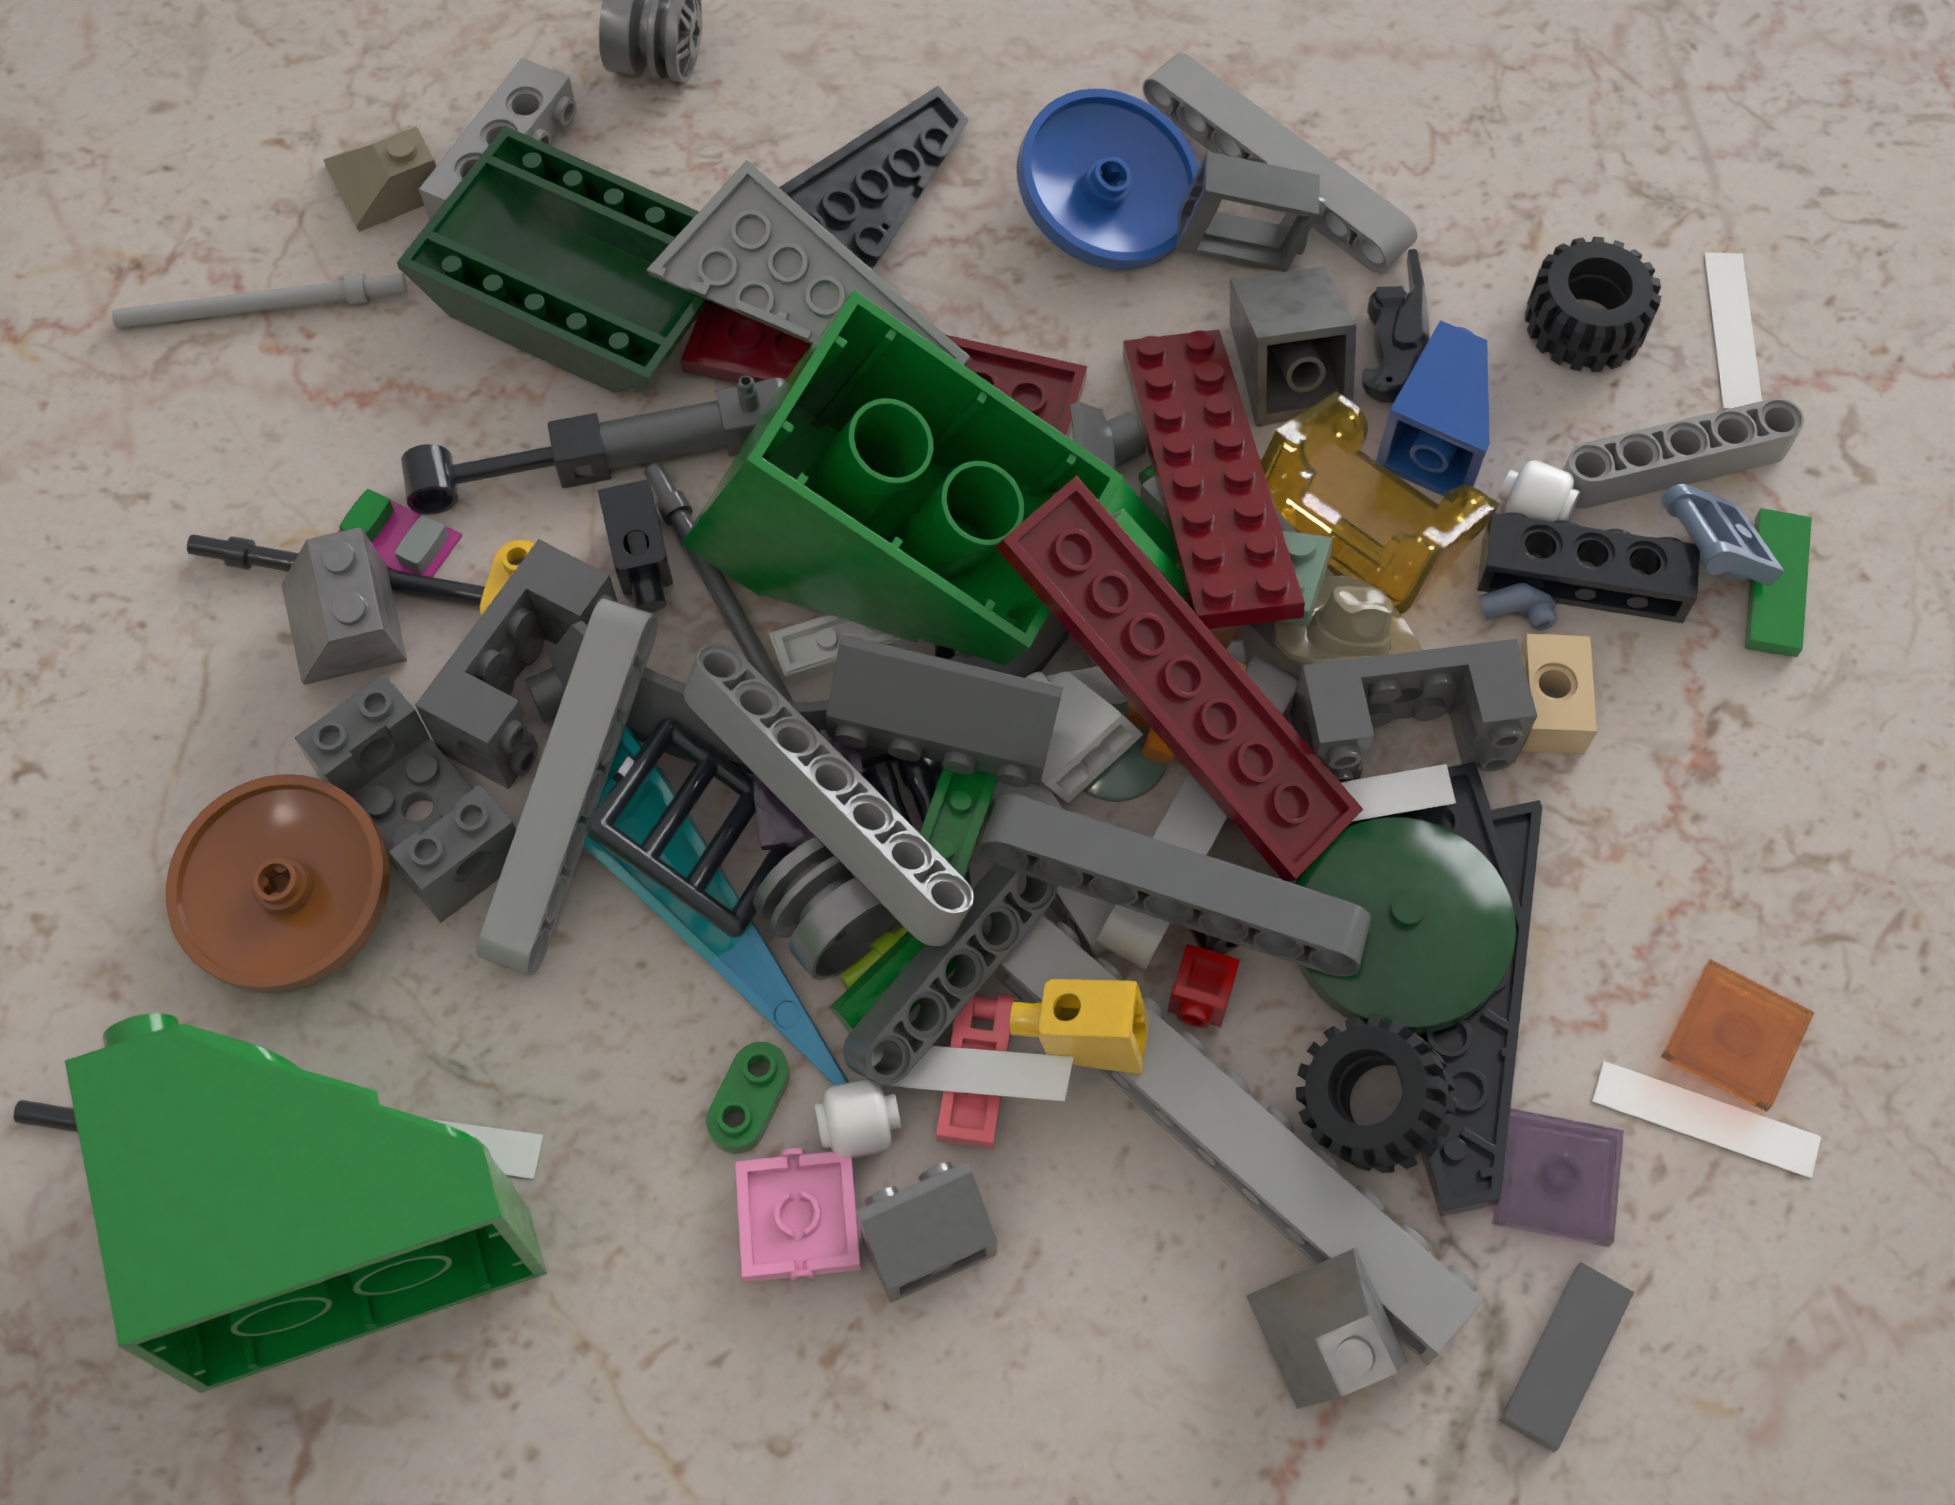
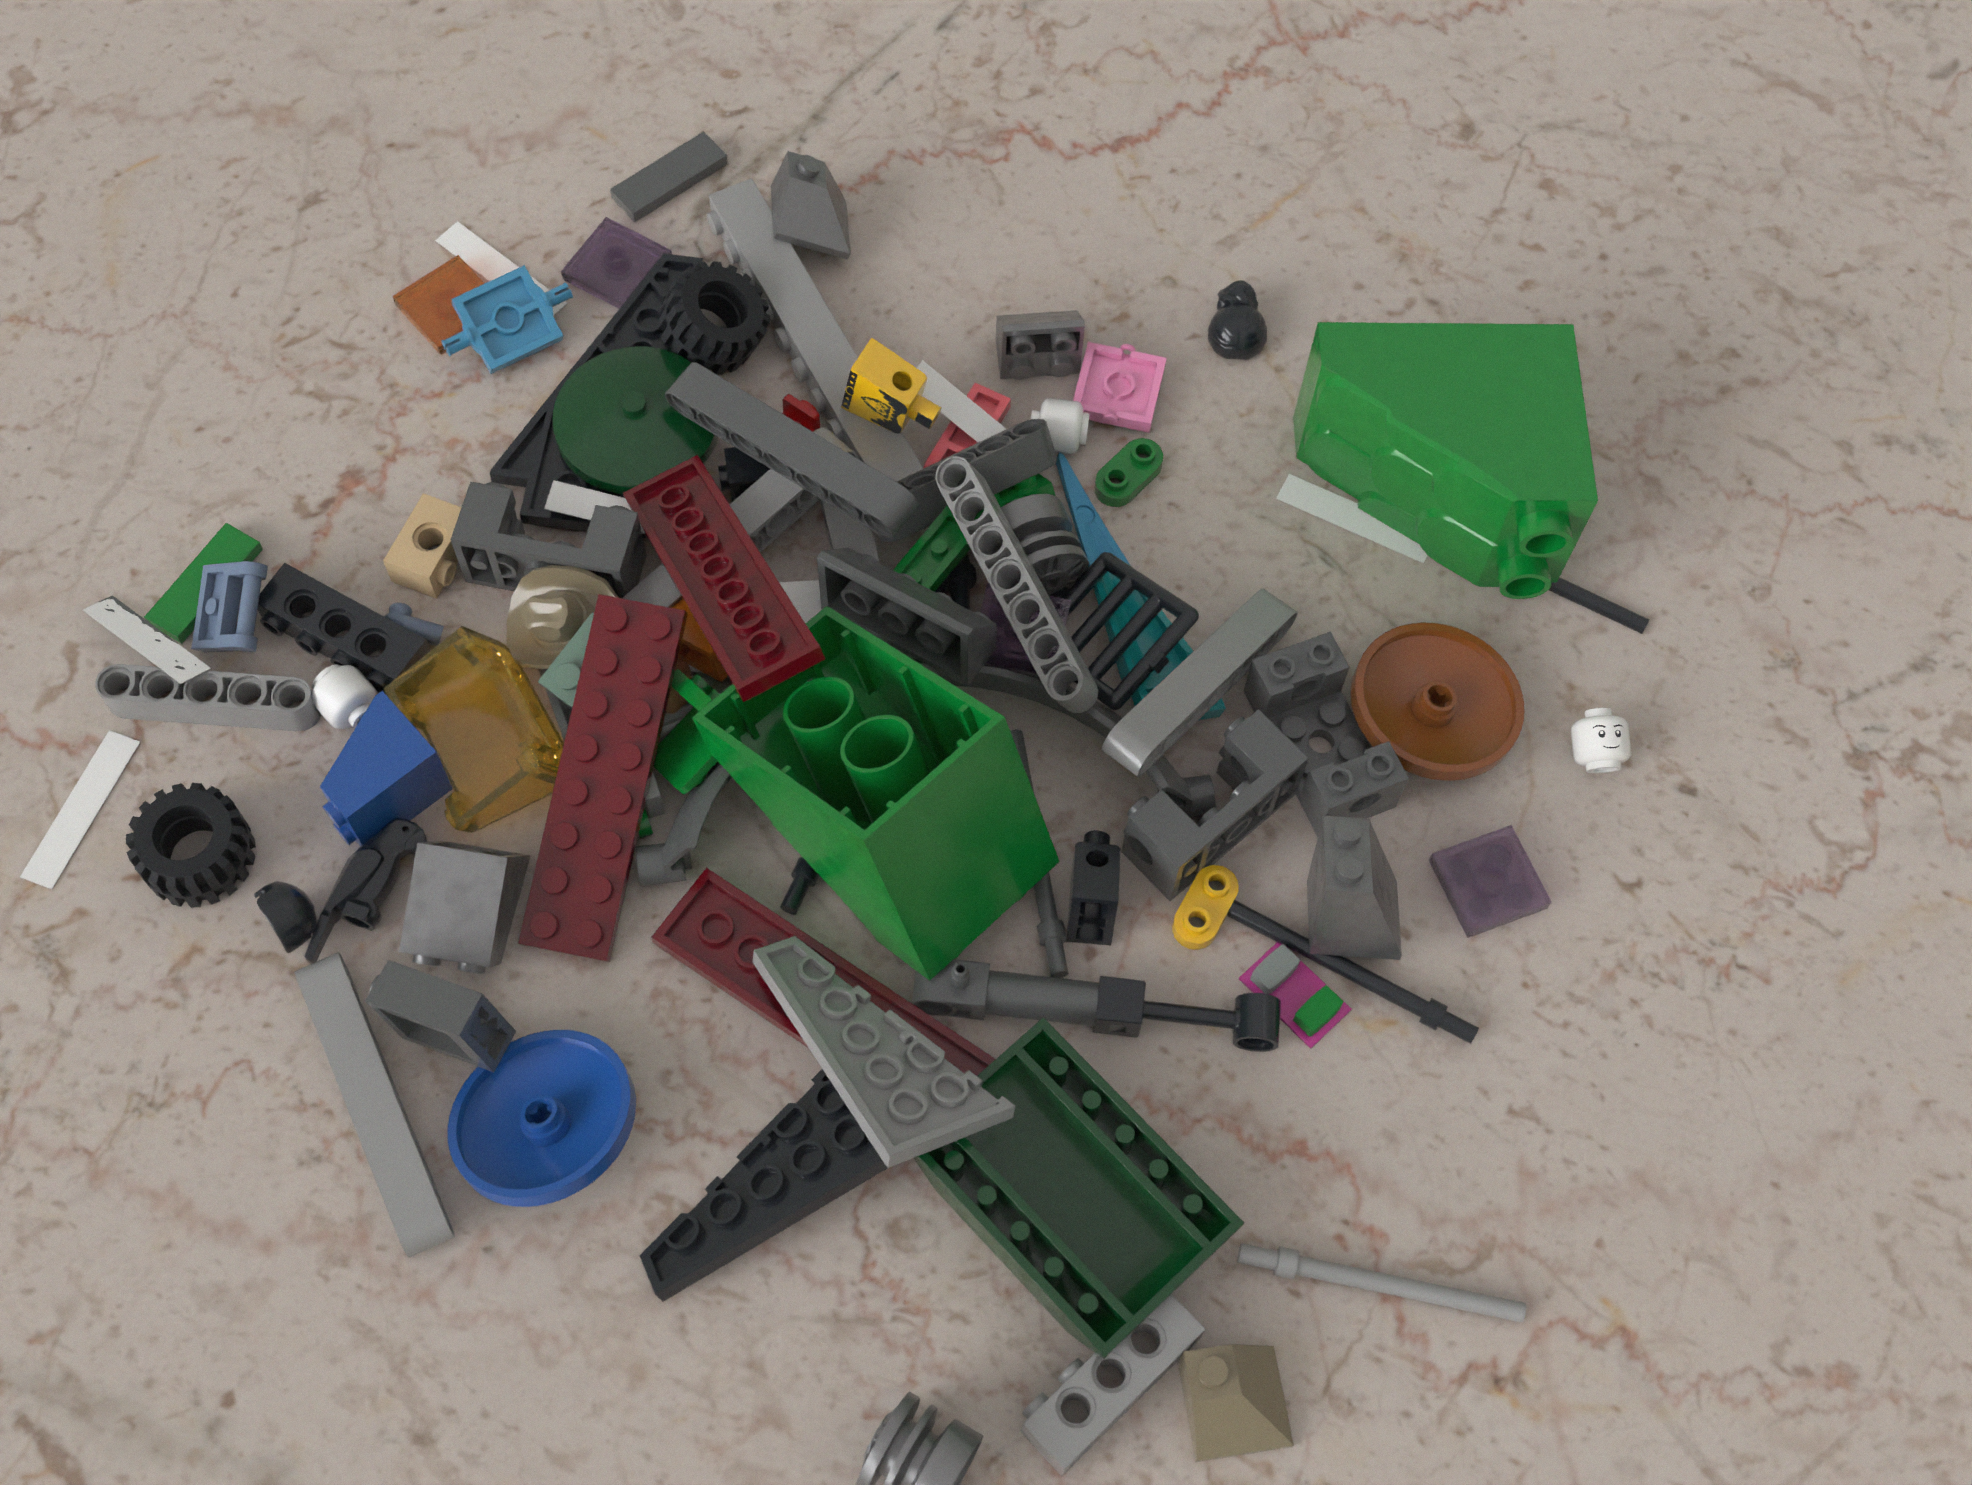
camera: 165 degrees left, 0 degrees up
none -> white sticker [83,595,211,684]
none -> black hair [254,881,317,954]
none -> dark azure plate [442,265,573,374]
none -> black hair [1208,280,1267,360]
none -> clear purple plate [1429,825,1552,938]
none -> white head [1571,708,1631,773]

